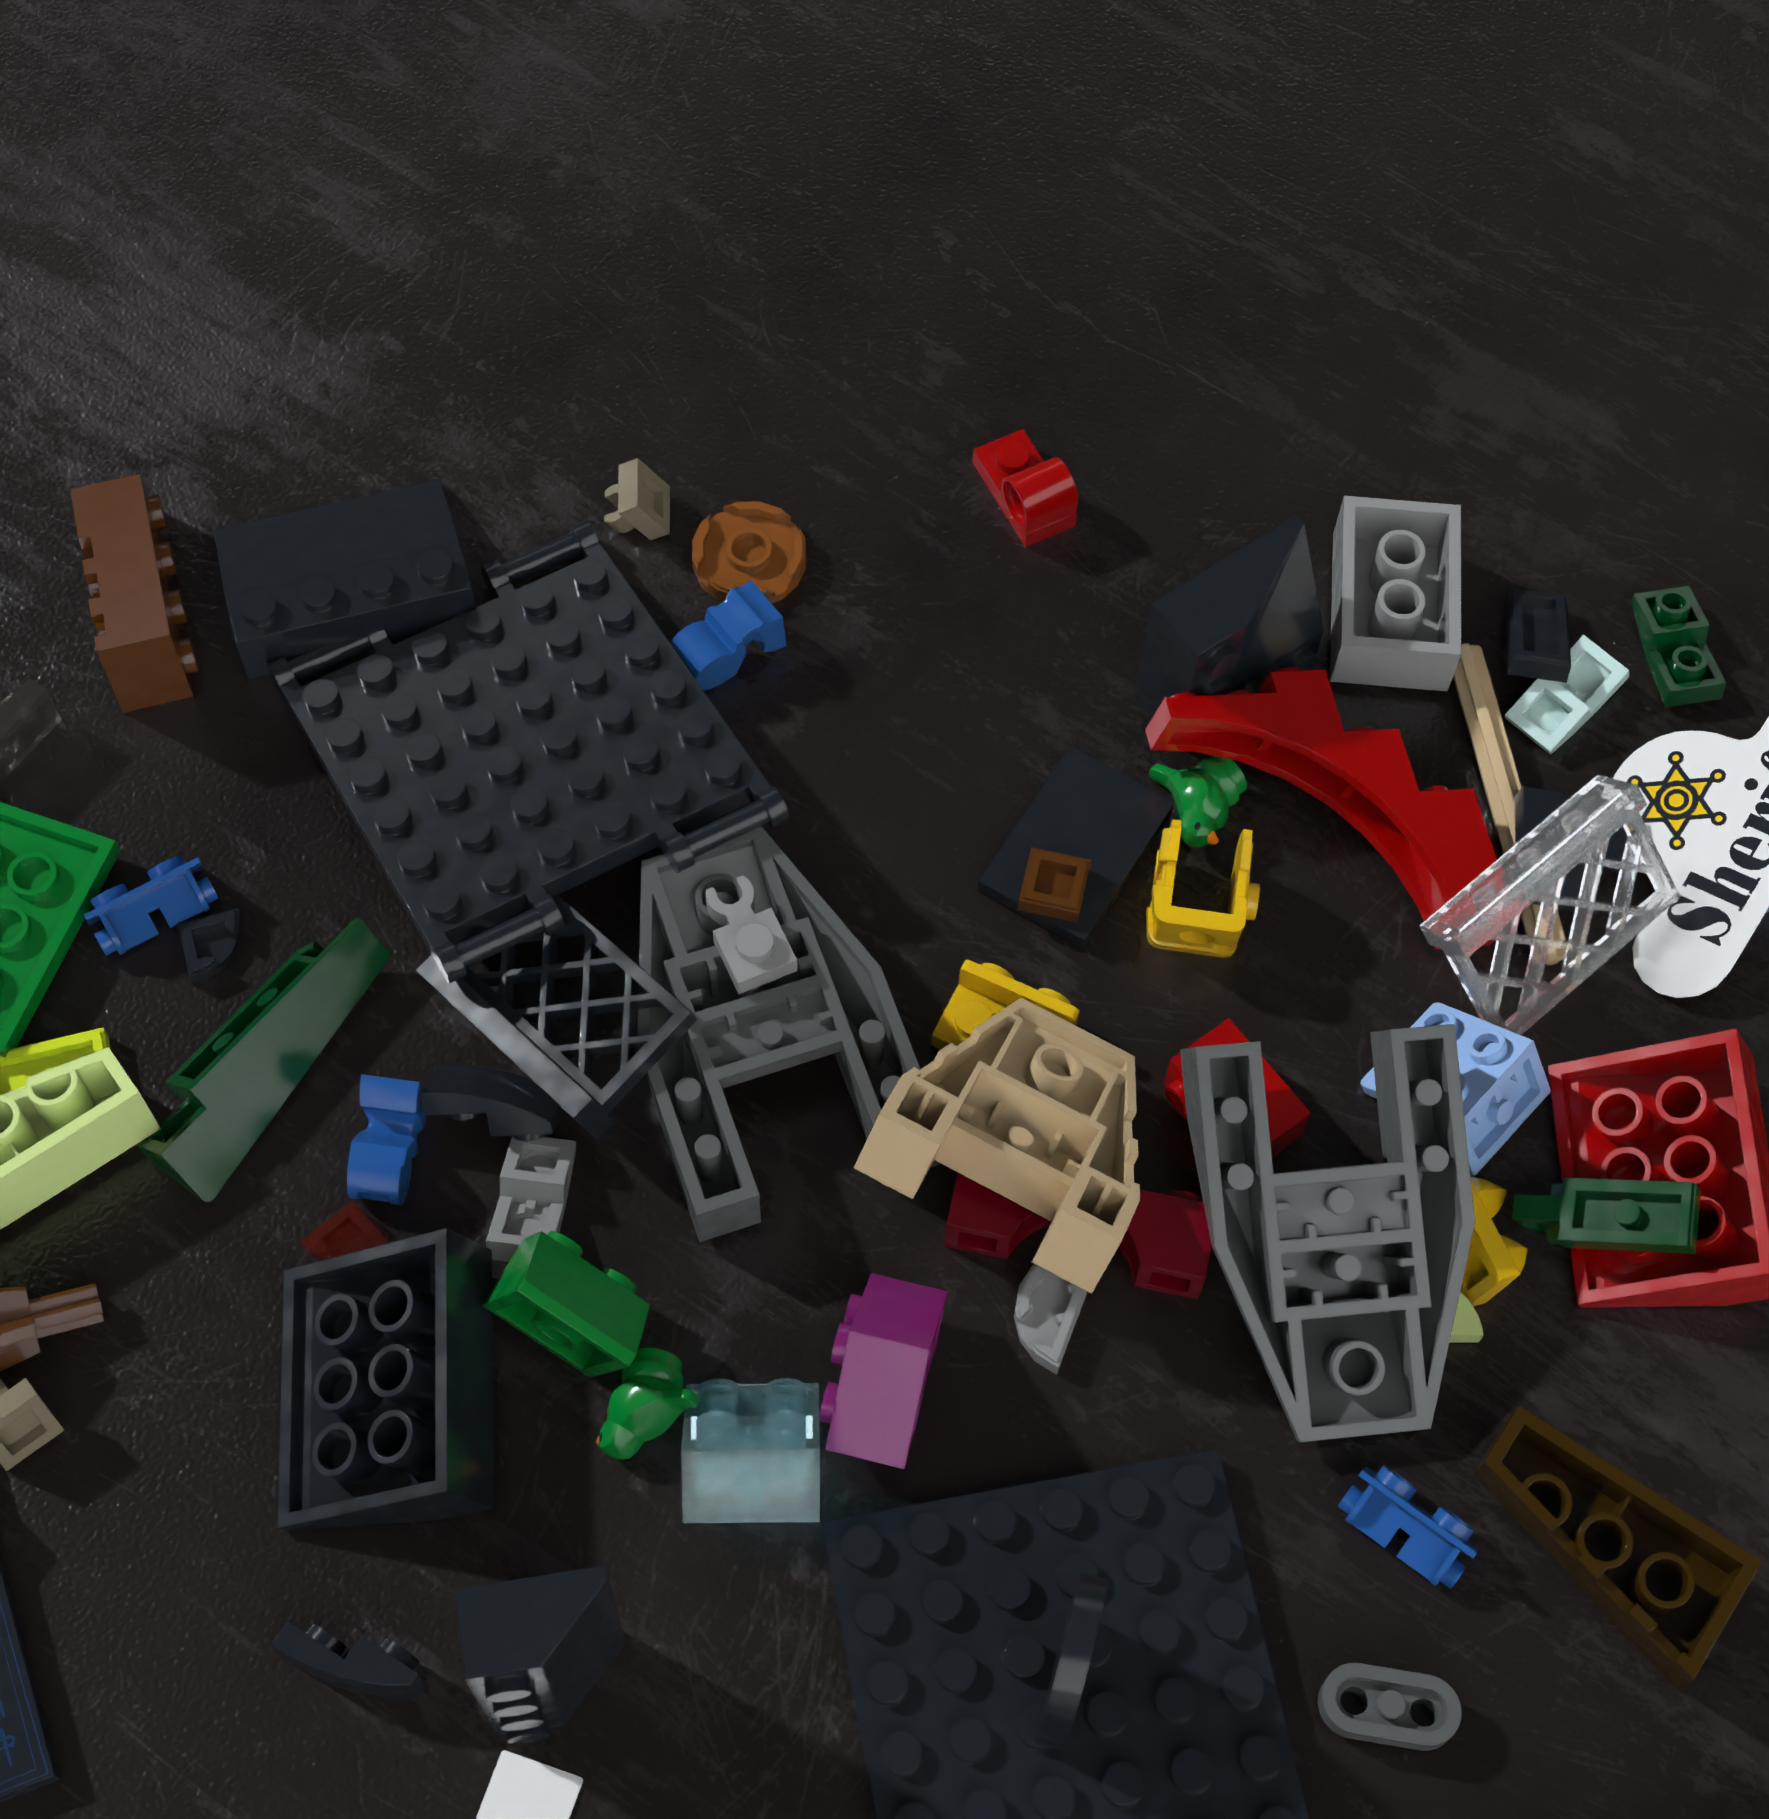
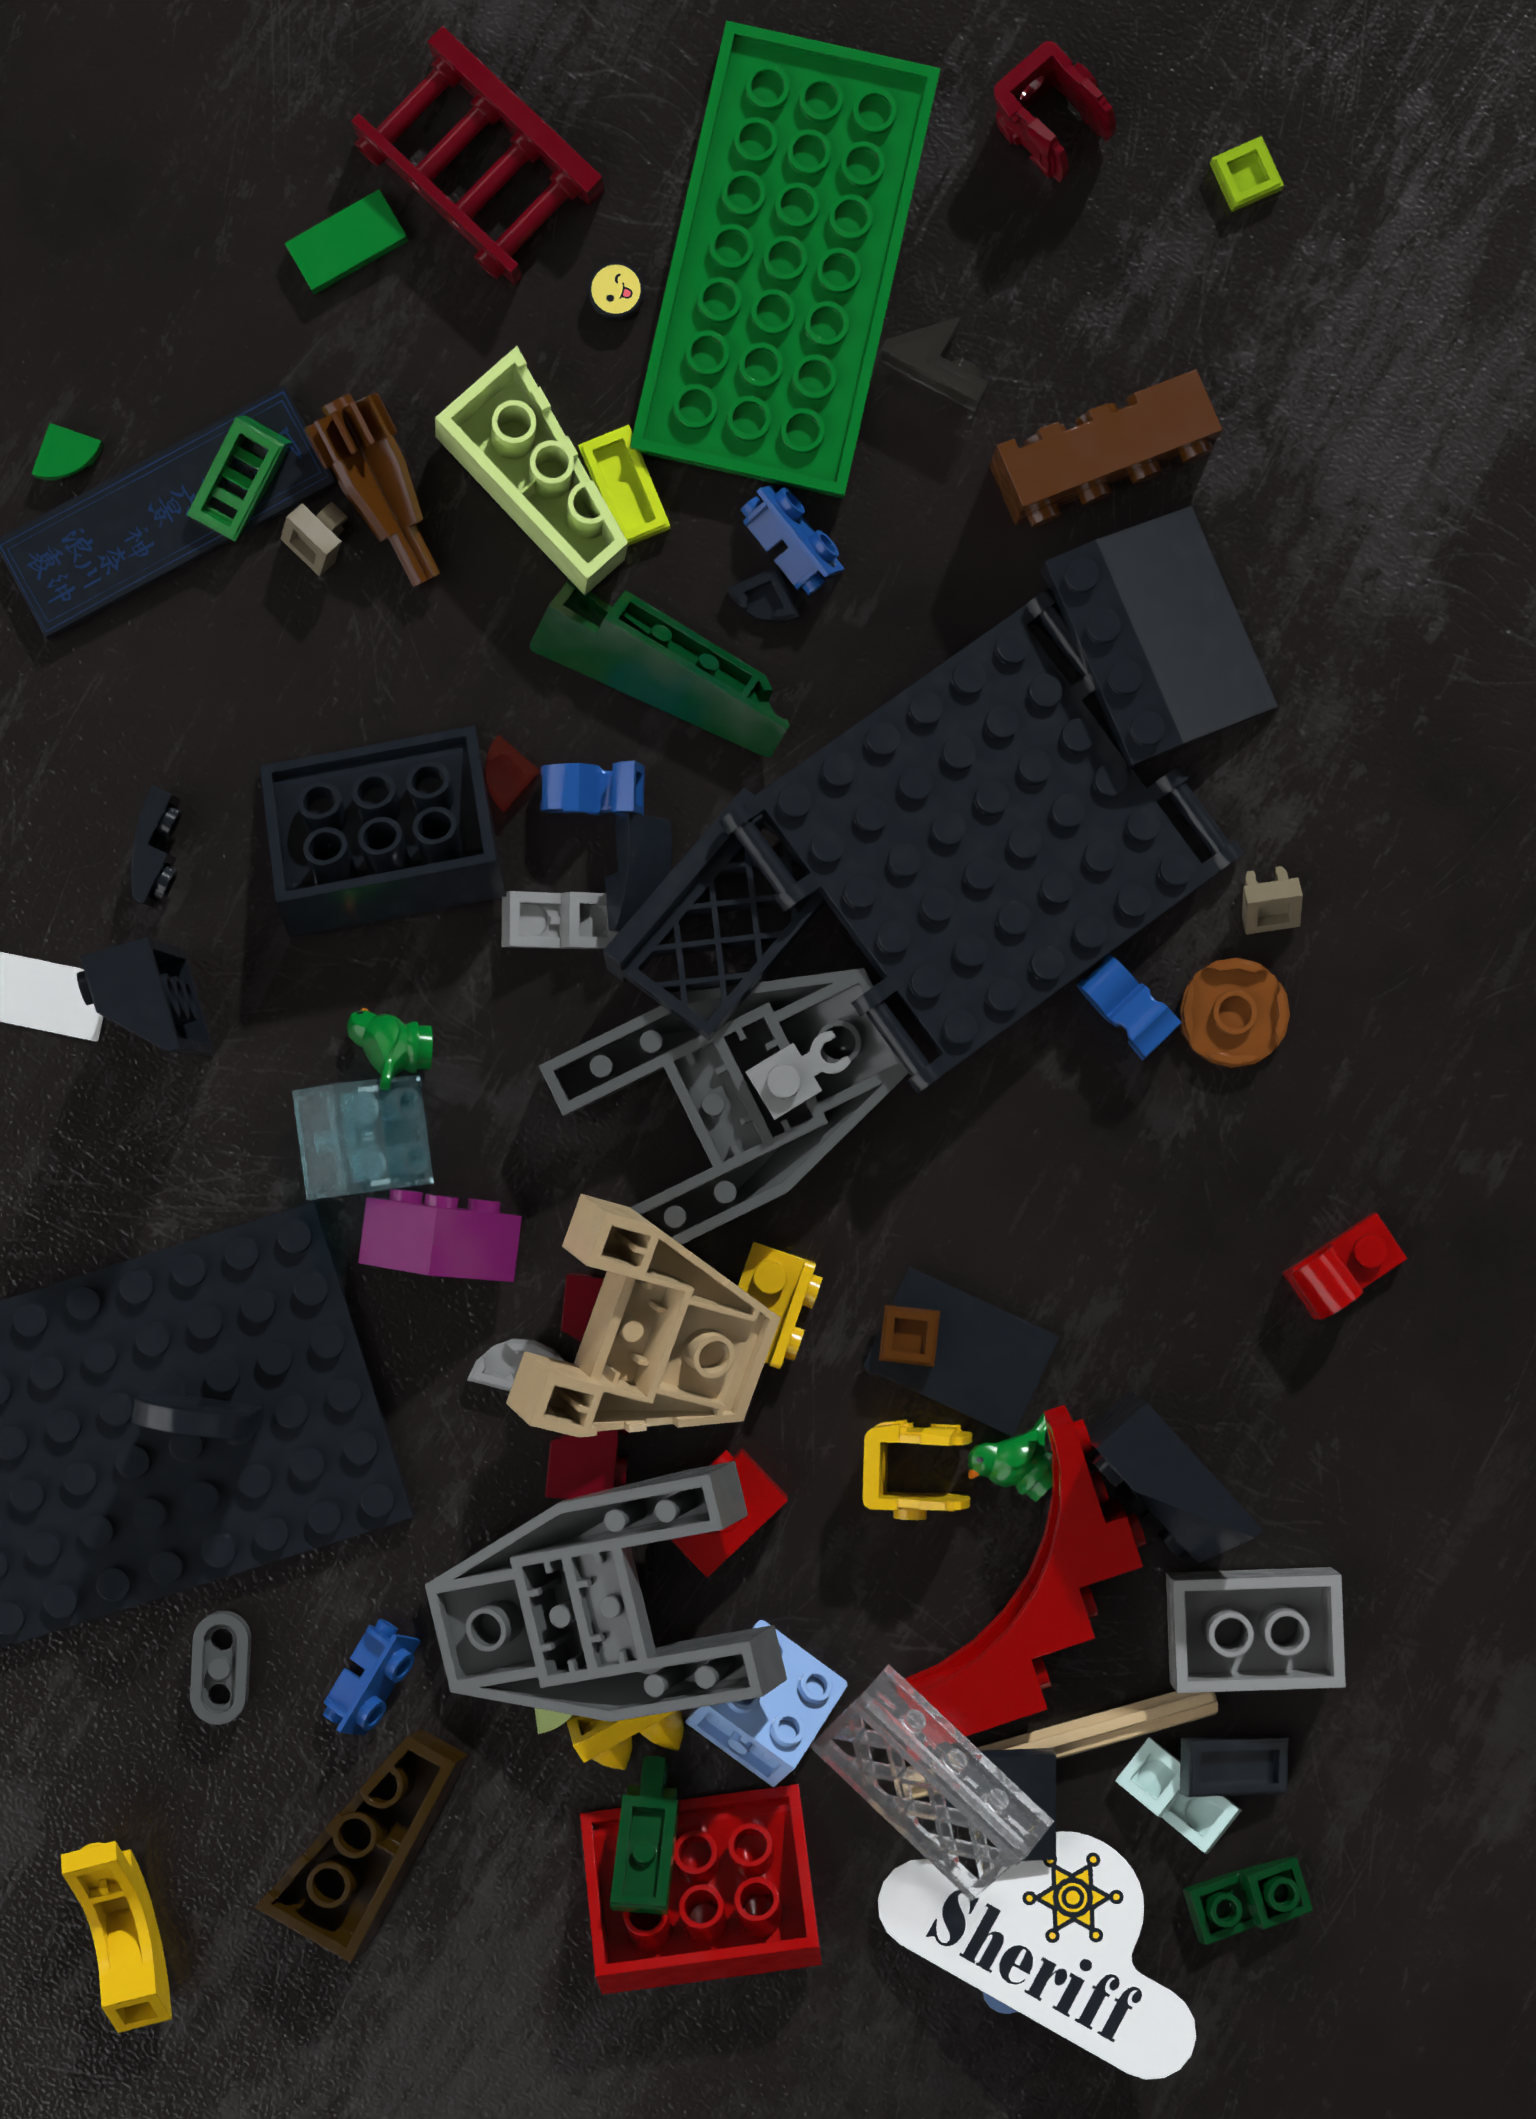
camera: 85 degrees right, 25 degrees up
green slope [482,1231,650,1378] -> none

